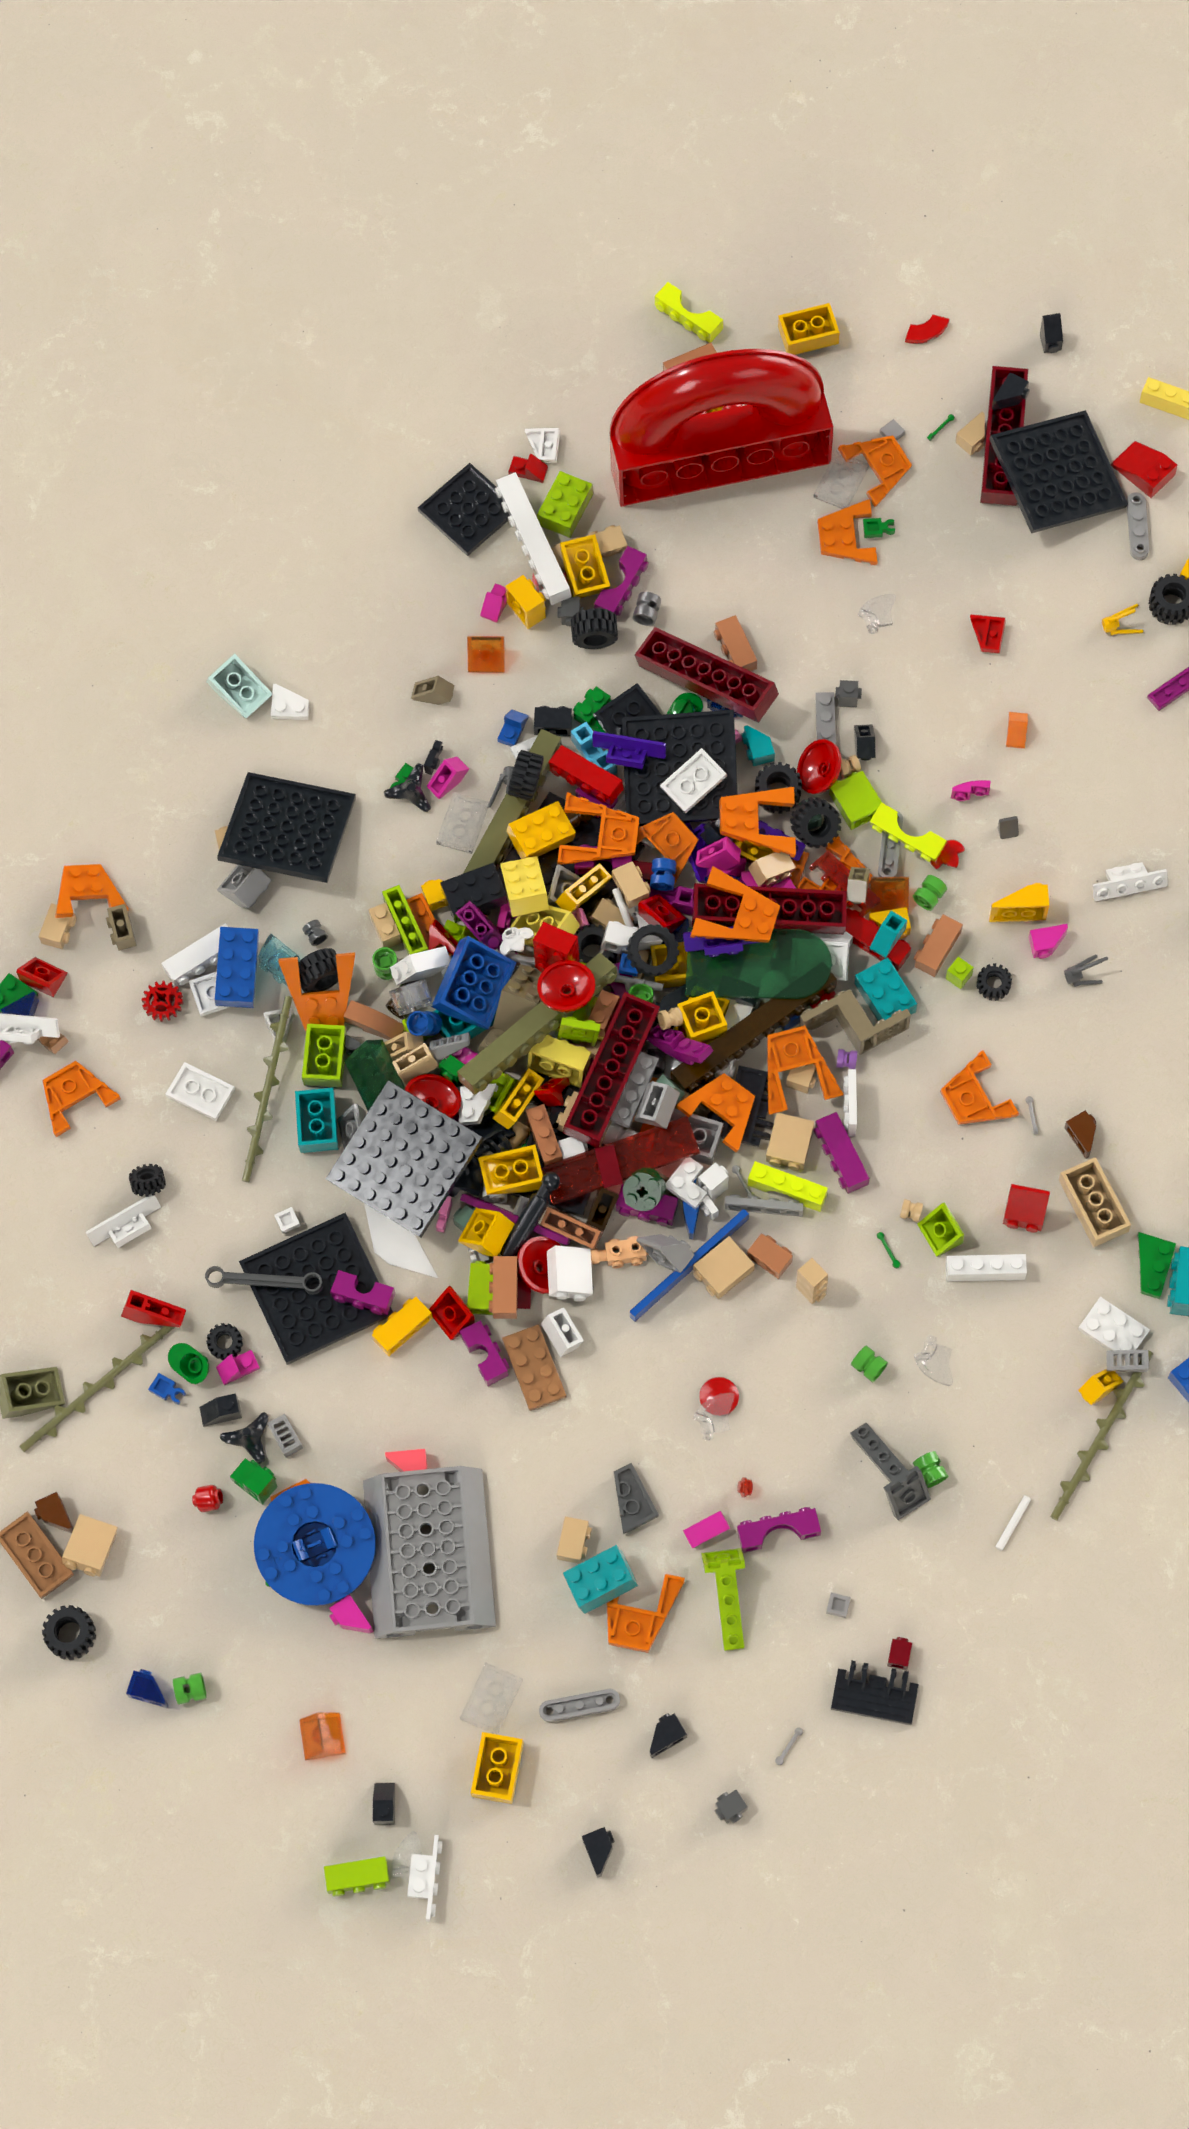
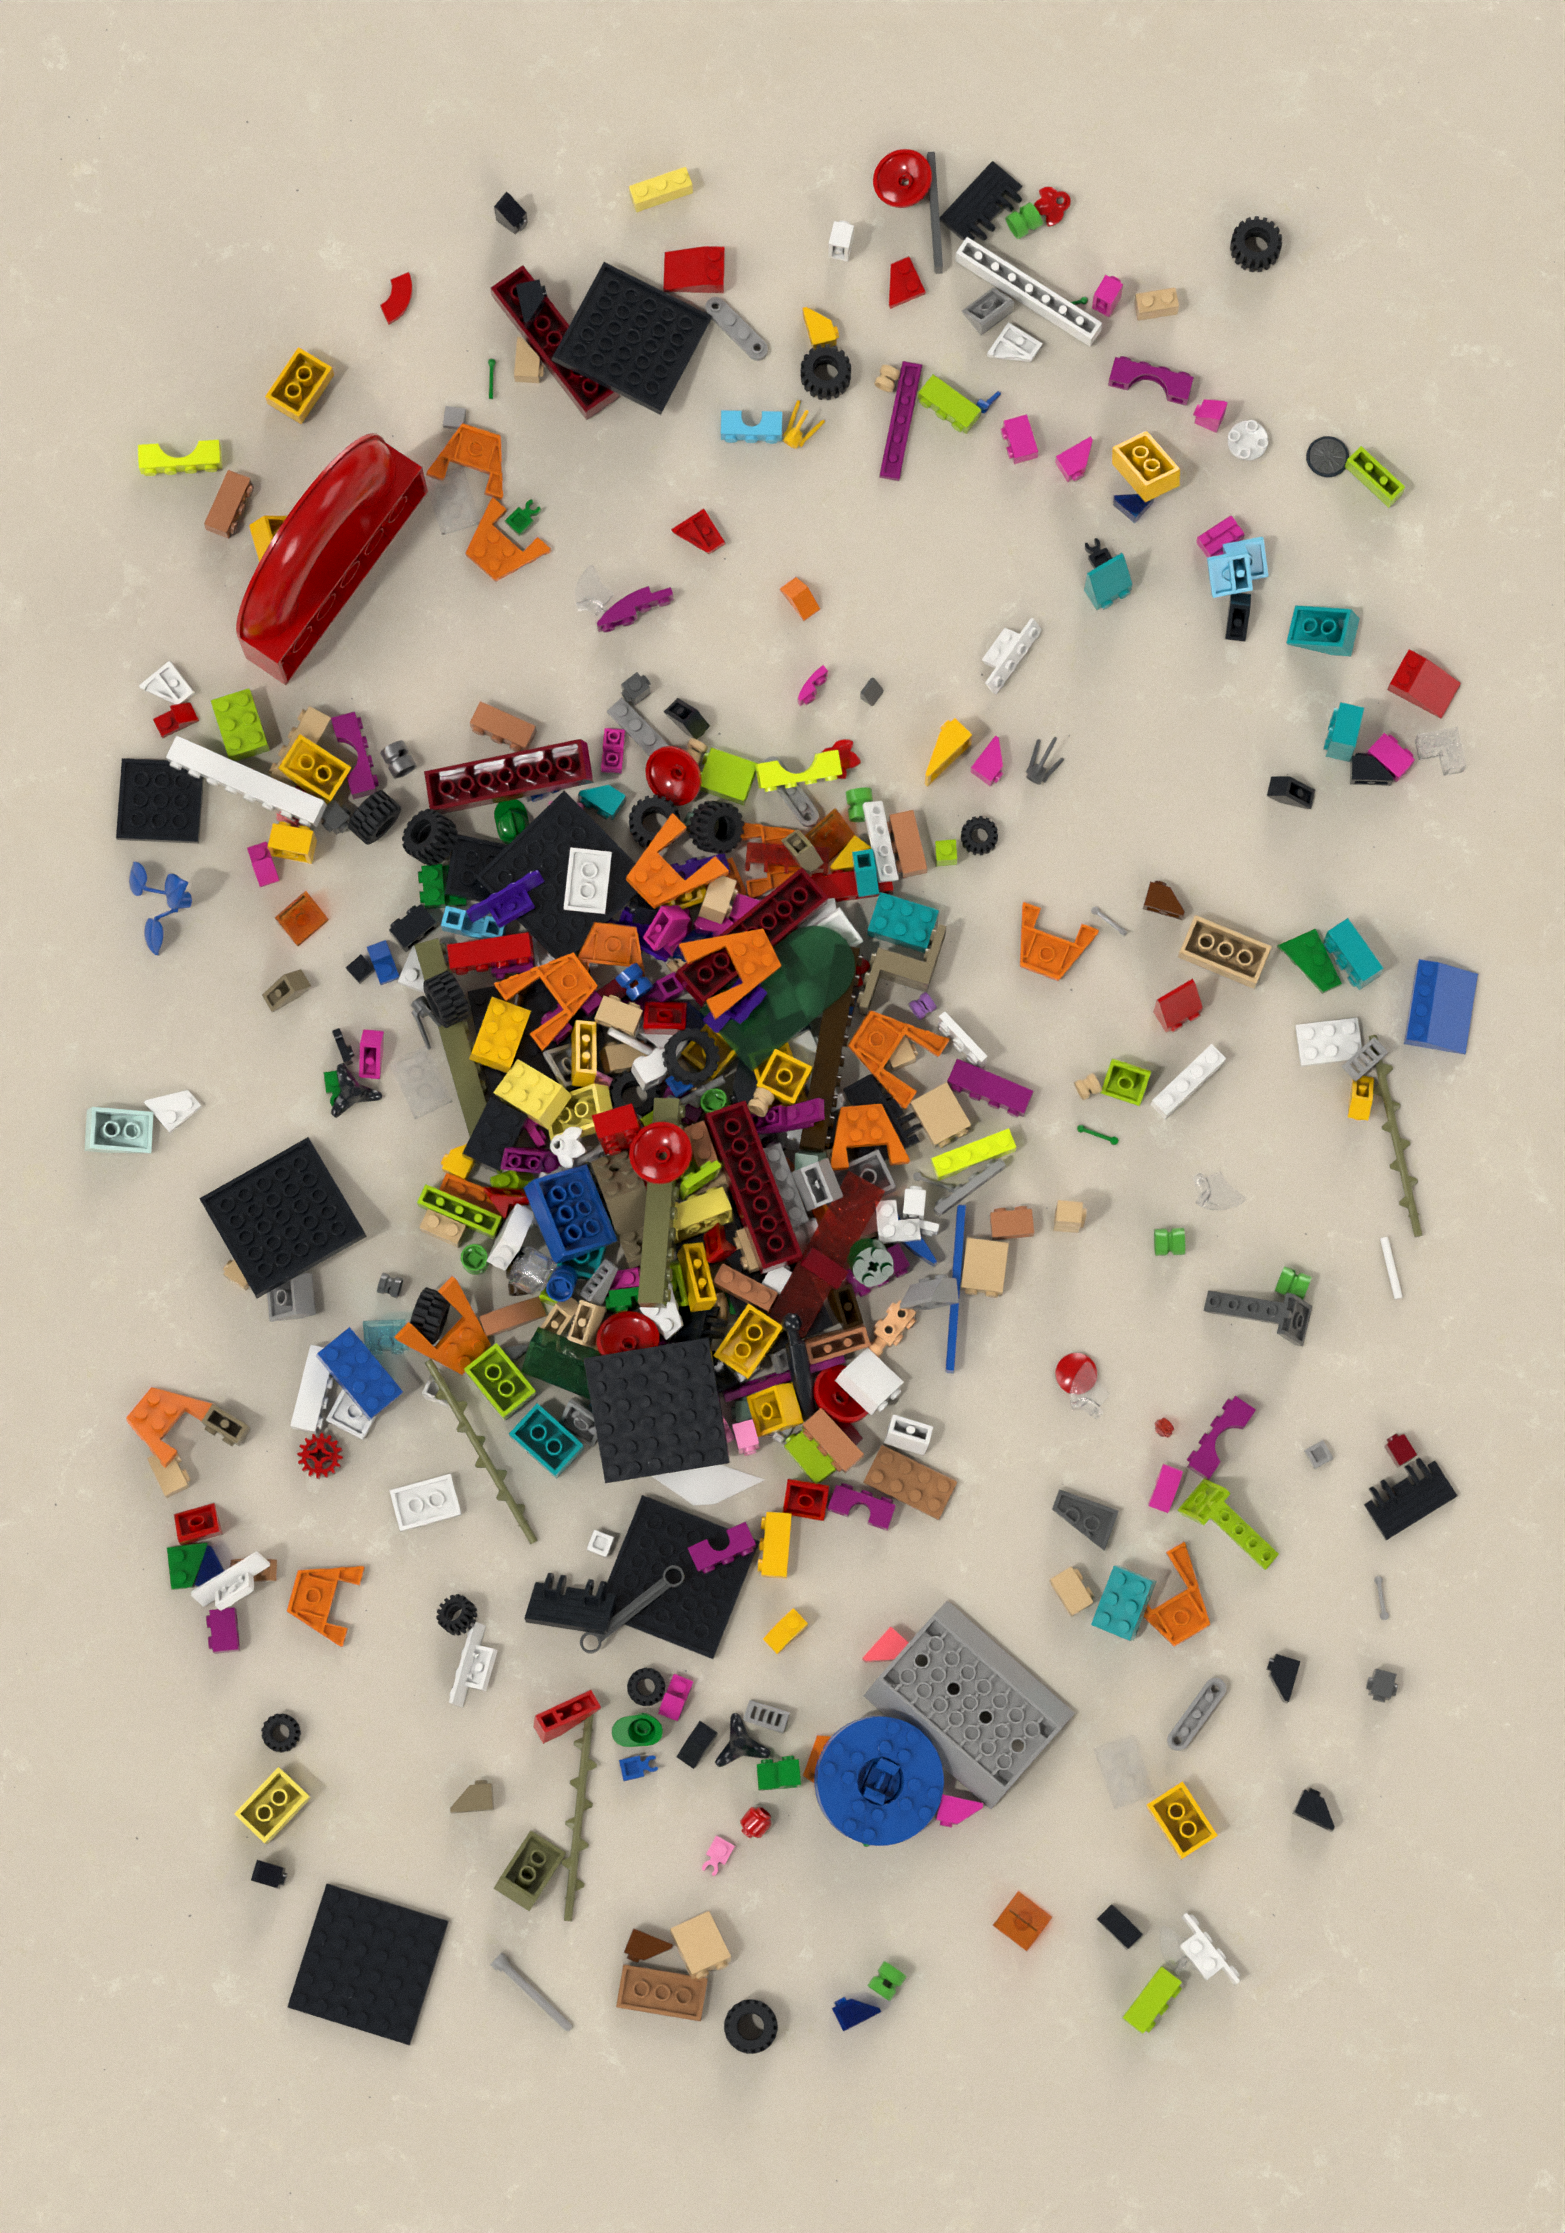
camera: 45 degrees left, 10 degrees up
none -> blue plant [129,862,192,955]
none -> black plate [345,954,375,984]
none -> black tyre [402,809,458,866]
none -> dark tan slope [450,1780,494,1813]
none -> black hinge [524,1573,617,1635]
none -> magenta slope [597,586,674,633]
none -> dark pink slope [601,728,625,773]
none -> bright pink plate [702,1836,735,1876]
none -> medium azure arch [721,410,782,444]
none -> bright pink brick [732,1419,760,1456]
none -> yellow slope [763,1608,808,1654]
none -> white bracket [862,801,899,883]

